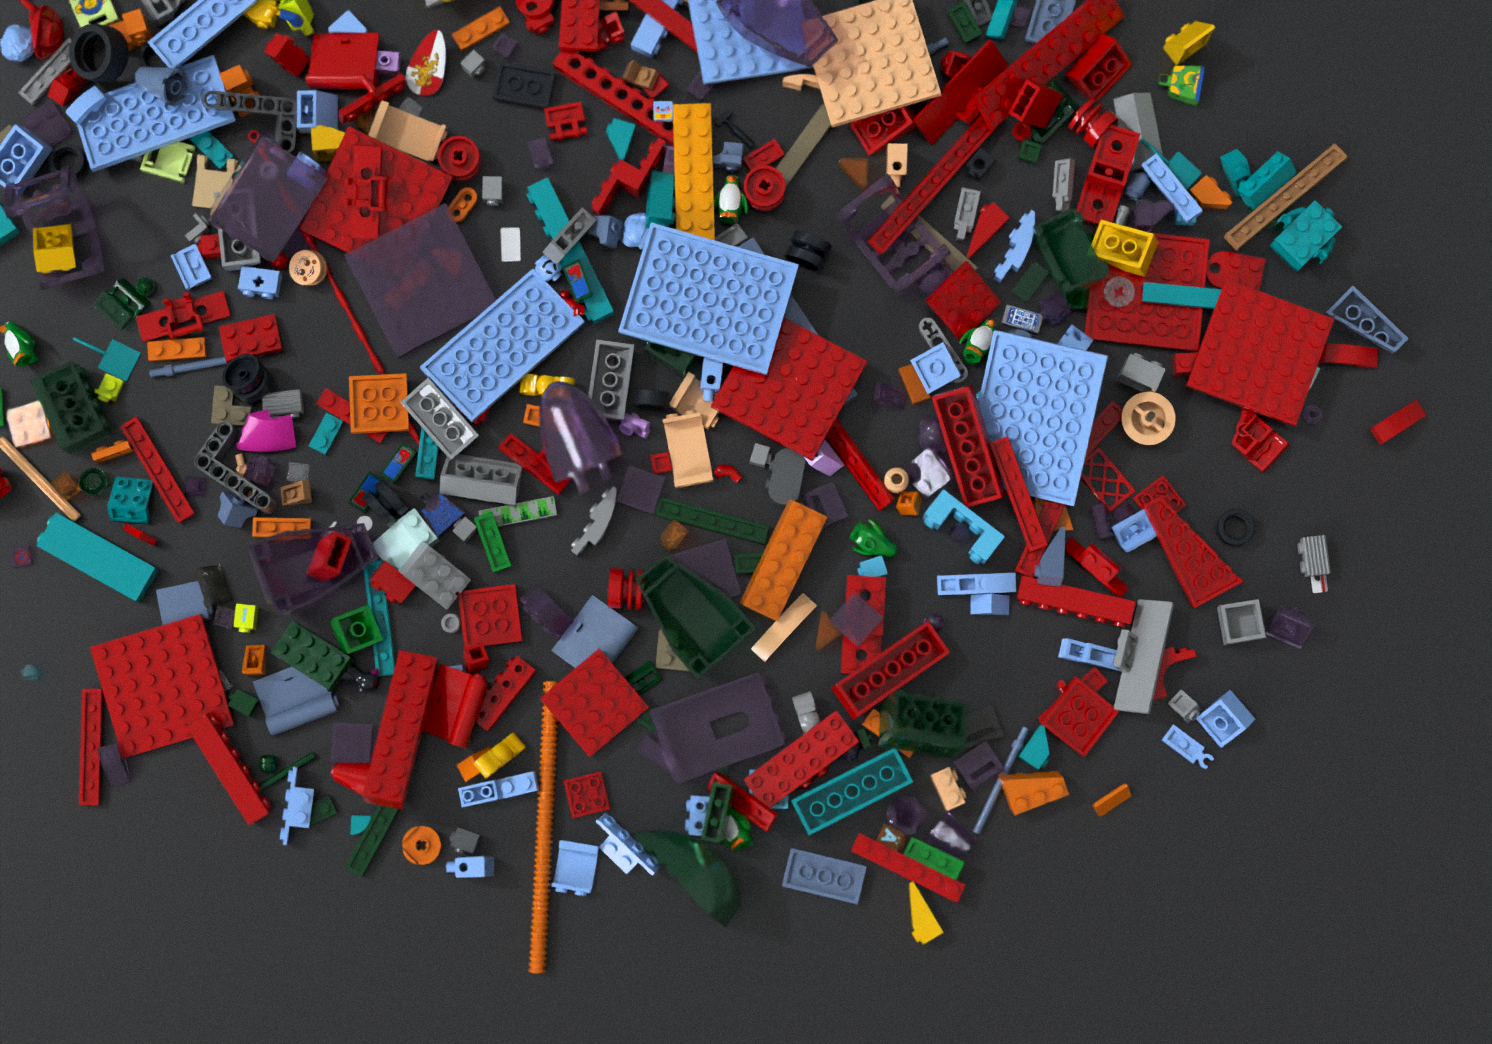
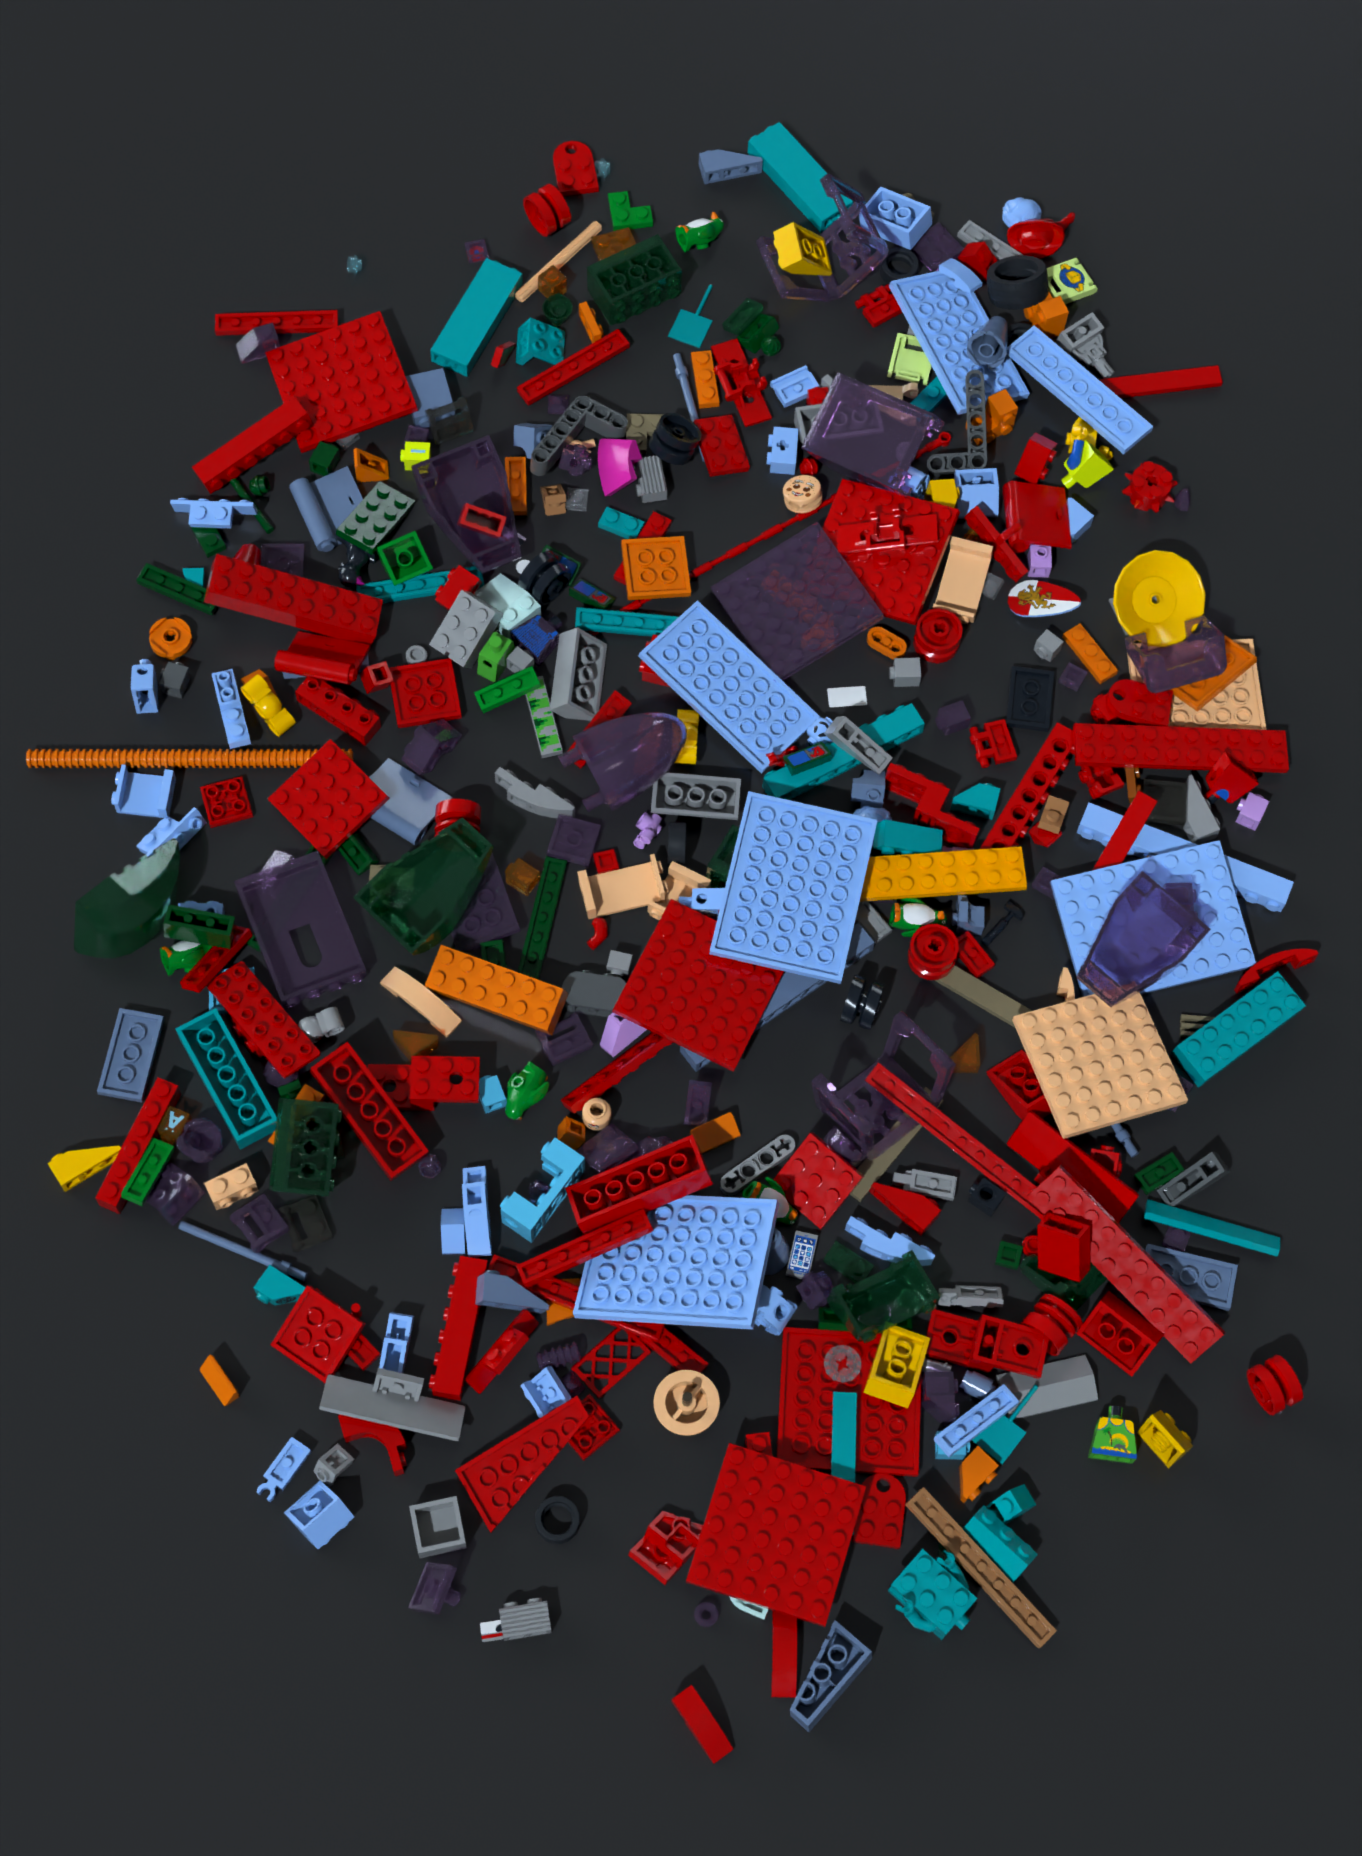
camera: 80 degrees right, 15 degrees down
neon yellow bracket [94,373,124,403] -> none
light grey slope [400,377,479,460] -> none
light blue tile [653,101,673,122] -> none
clear purple plate [829,592,884,647] -> none
light nougat torso [886,143,907,187] -> none
light blue plate [910,342,962,394] -> none
orange wedge [998,771,1069,815] -> none
light grey piece [1117,353,1165,393] -> none
none -> bright green torso [477,632,515,683]
none -> red plate [855,284,903,328]

